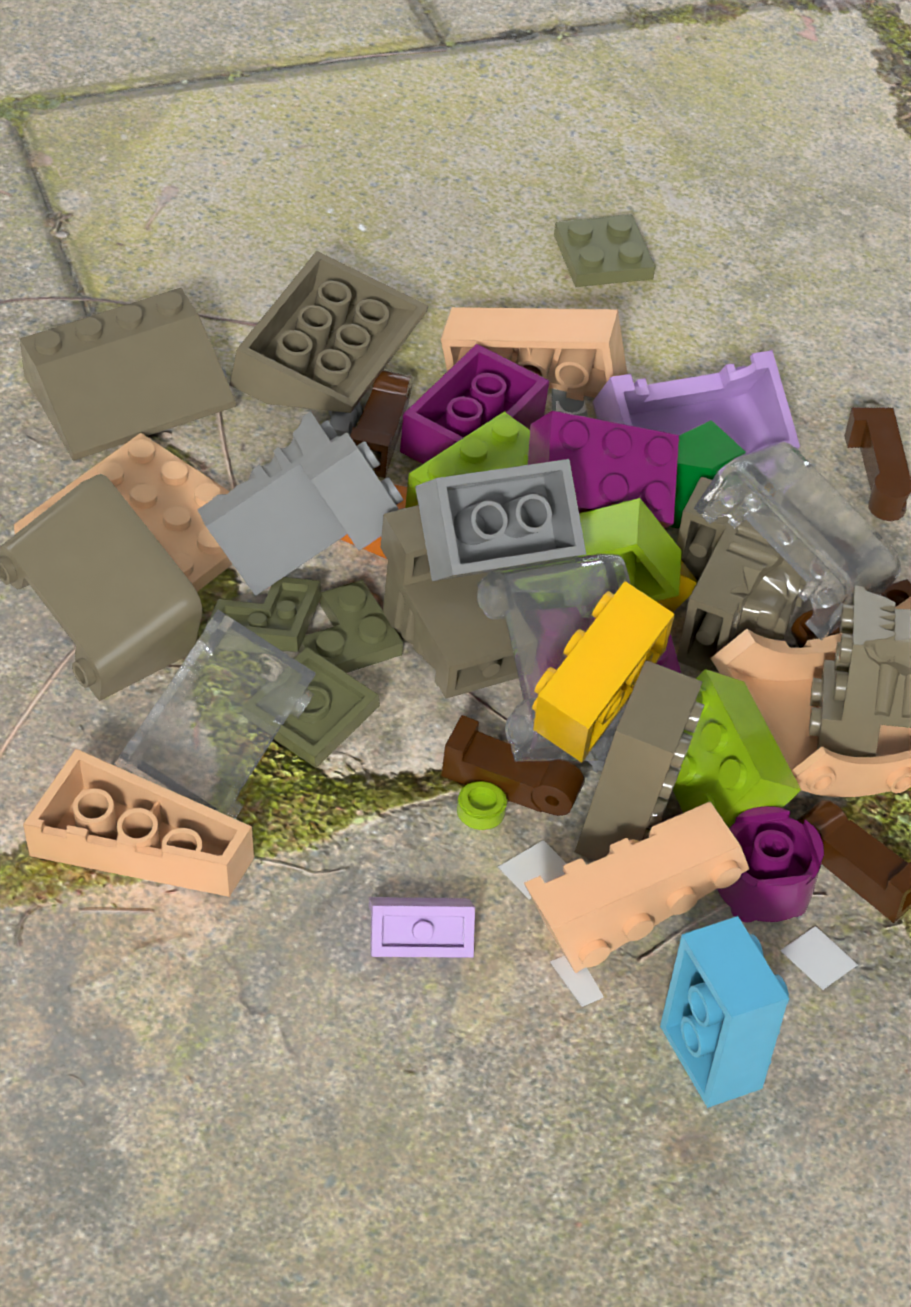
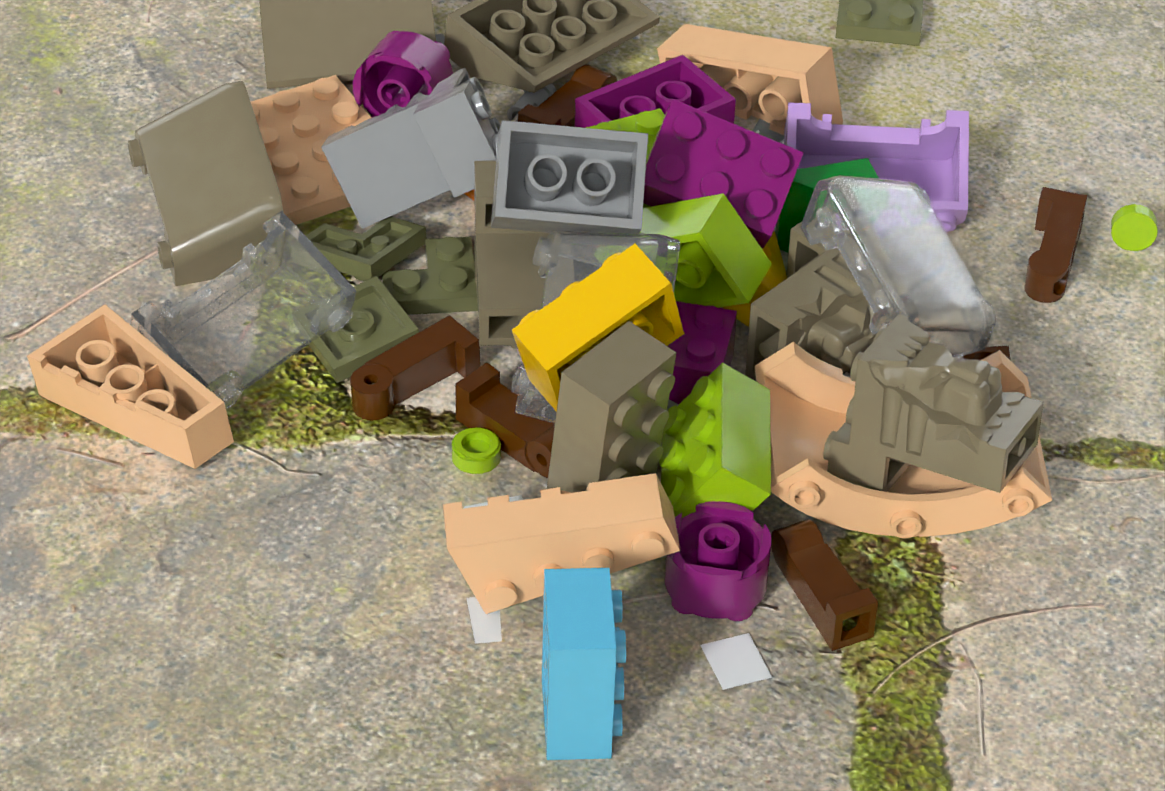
camera: 25 degrees right, 5 degrees down
lavender panel [369,897,475,958] -> none
none -> reddish brown leg [350,315,481,421]
none -> magenta brick [353,31,453,118]

